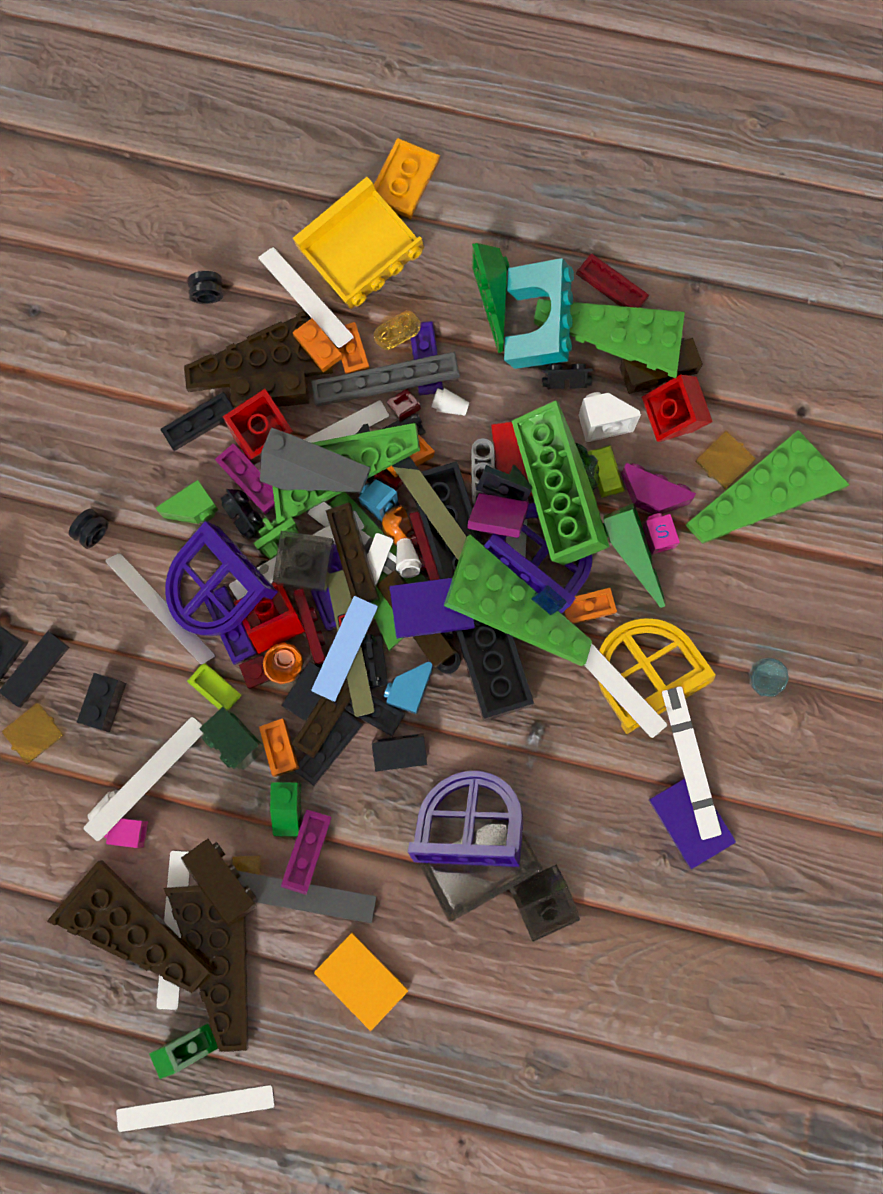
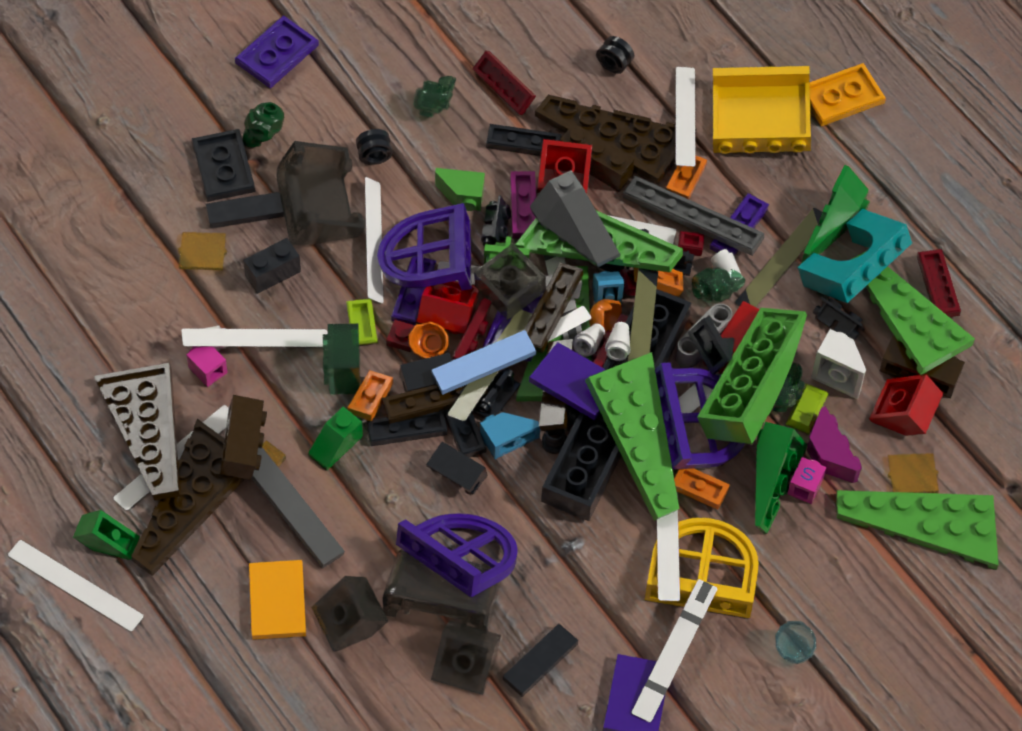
camera: 35 degrees right, 20 degrees down
magenta plate [281,809,331,895] -> none
orange plate [293,318,343,372] -> none
clear yellow plate [373,311,421,350] -> none
magenta tile [468,493,529,538] -> none
clear blue tile [531,585,566,615] -> none
none -> clear smoke windscreen [276,141,366,246]
none -> clear smoke slope [311,576,388,652]
none -> clear green head [413,76,456,117]
none -> dark red plate [472,50,536,115]
none -> black tile [503,623,579,697]
none -> white cone [605,322,630,361]
none -> clear green head [691,267,746,304]
none -> olive sticker [735,208,823,307]

